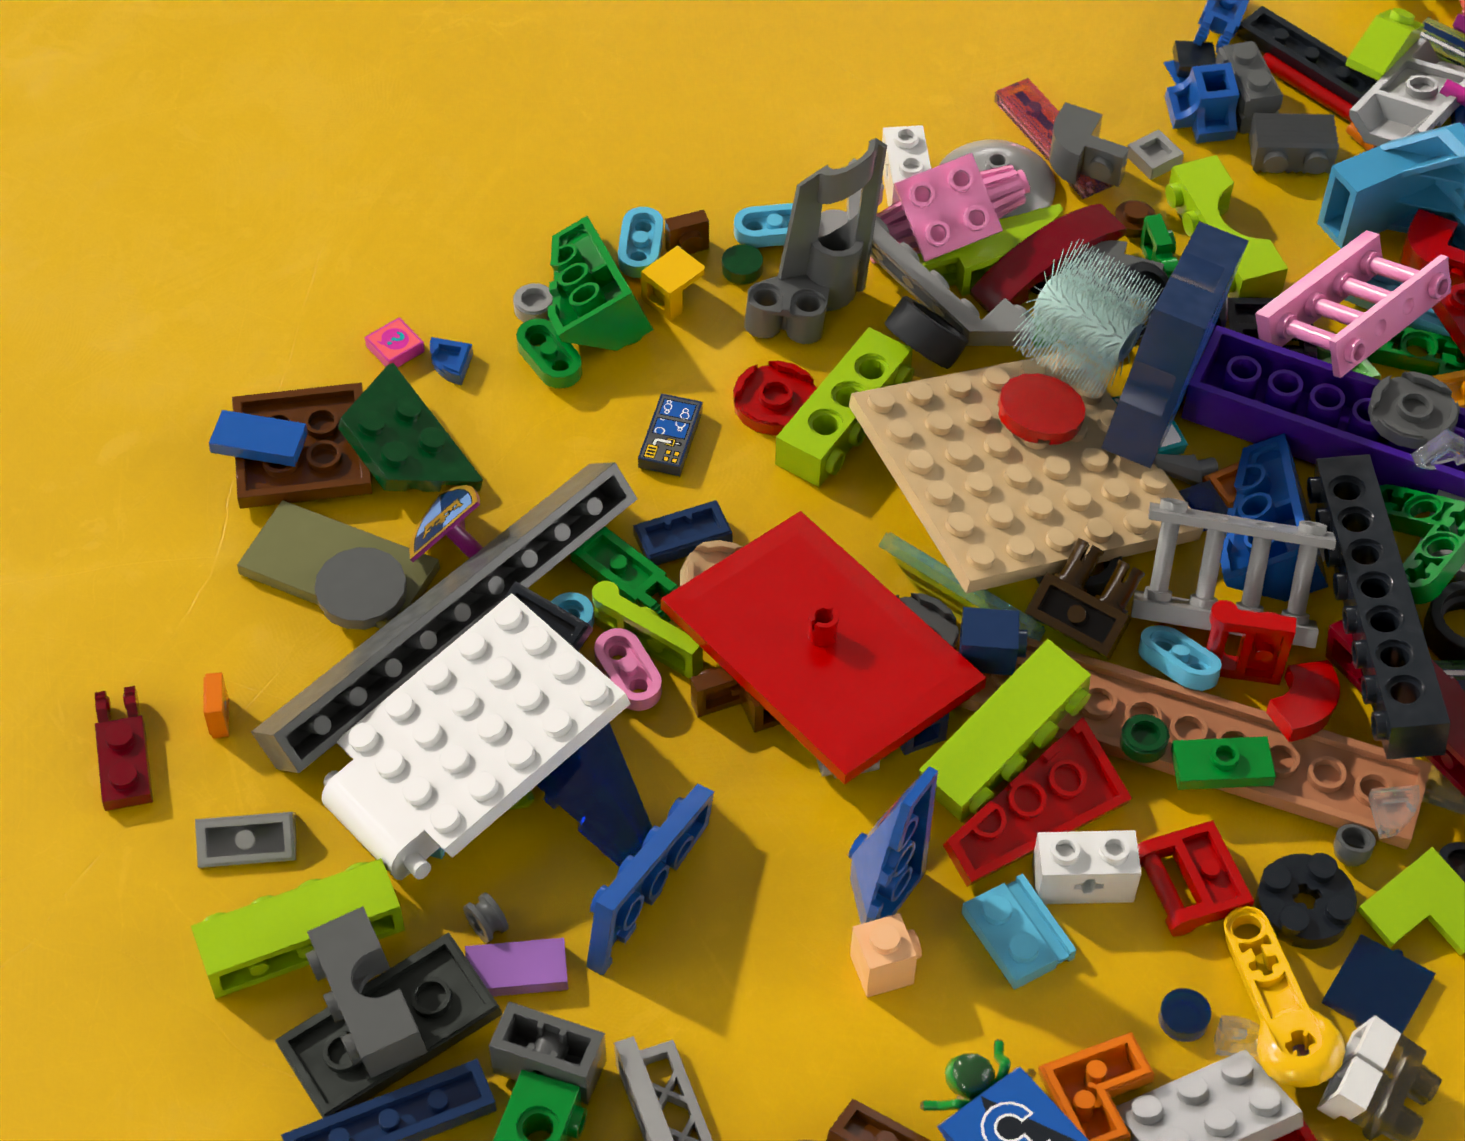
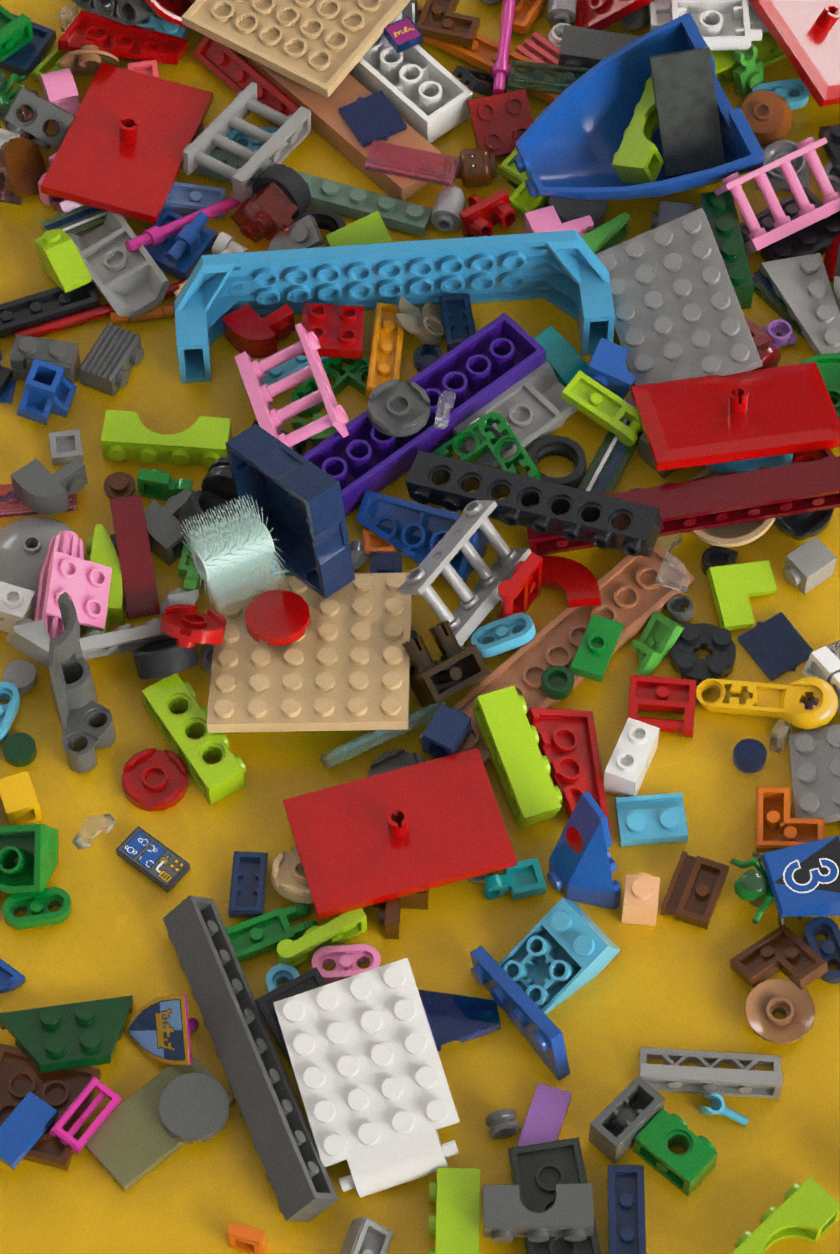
camera: 65 degrees left, 5 degrees up
none -> dark pink tile [49,1077,122,1154]
none -> clear tile [72,813,116,850]
none -> red plate [160,604,227,648]
none -> teal plate [483,857,547,900]
none -> medium azure slope [499,897,621,1014]
none -> bright green slope [632,611,684,676]
none -> reddish brown plate [660,851,730,930]

